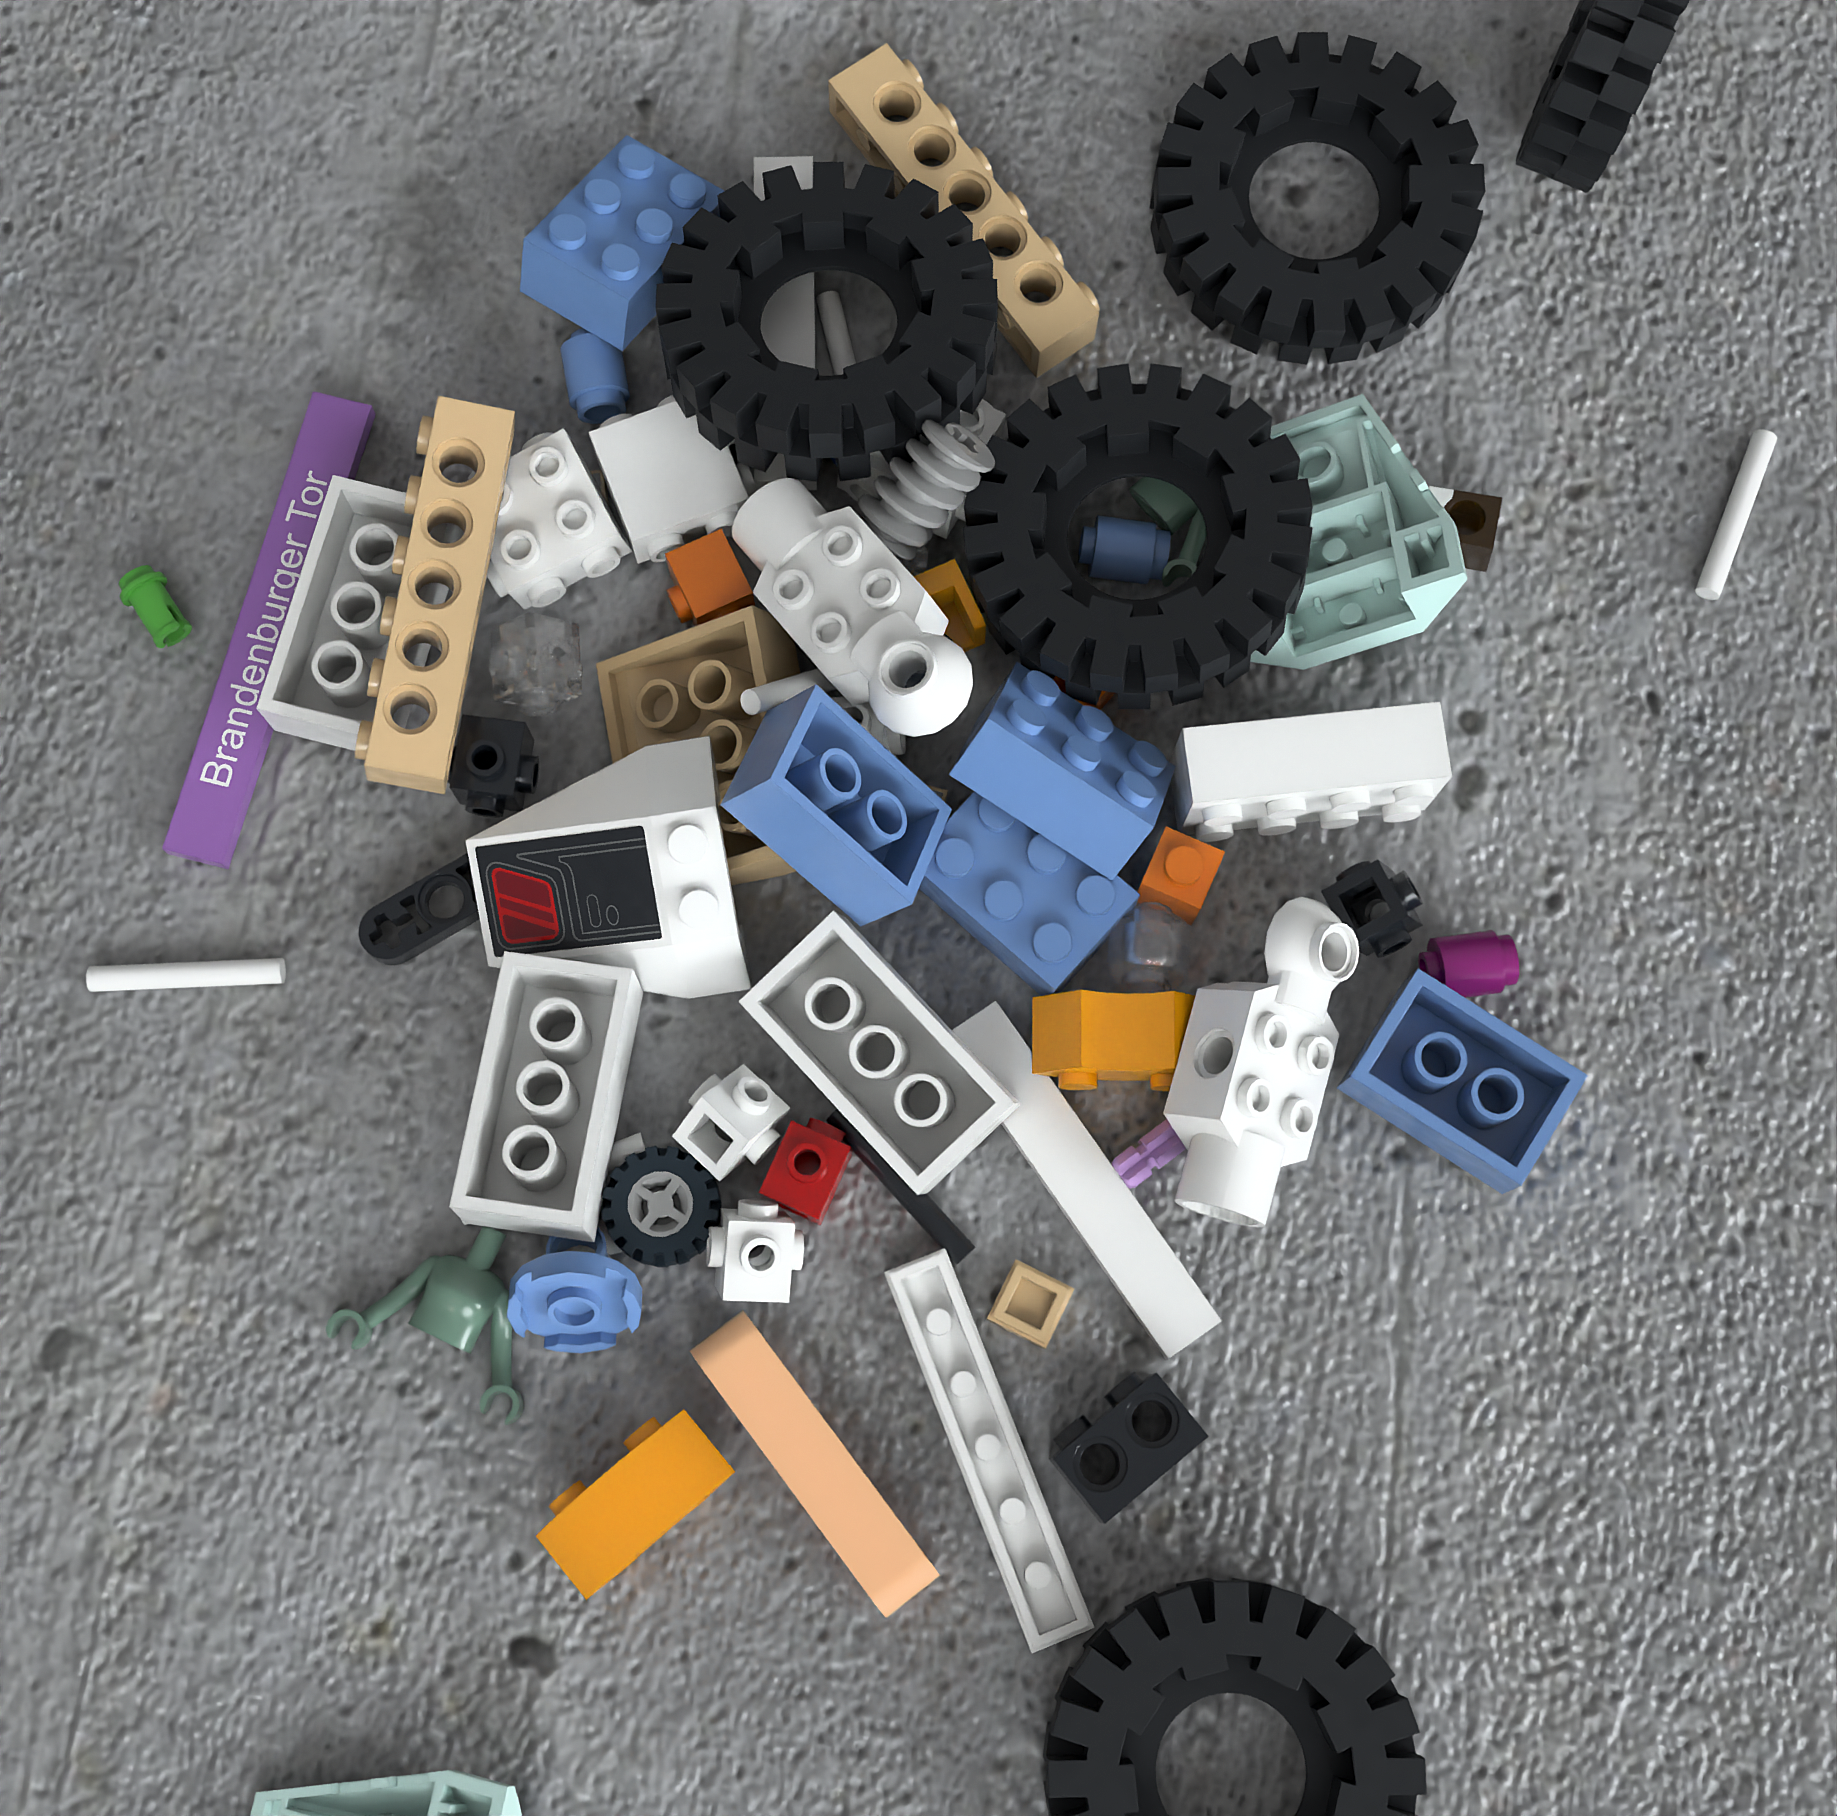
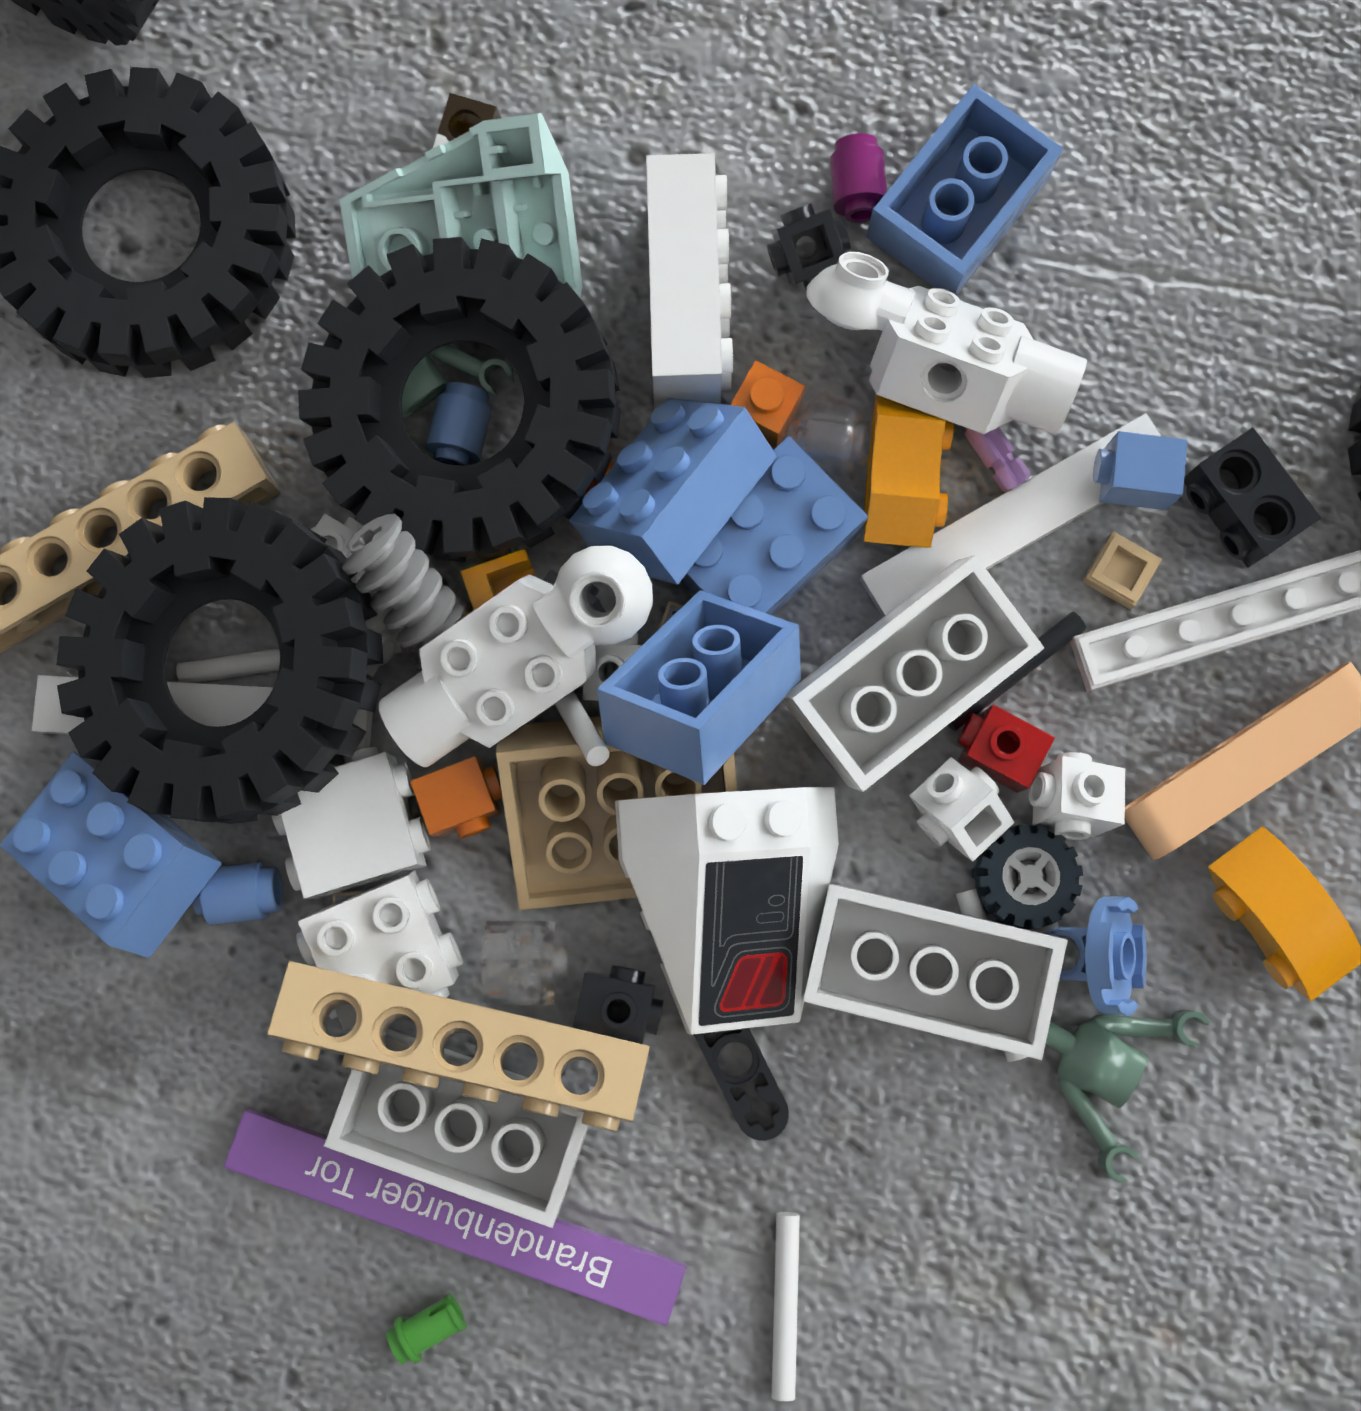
camera: 80 degrees left, 5 degrees up
none -> medium blue brick [1093,431,1188,510]

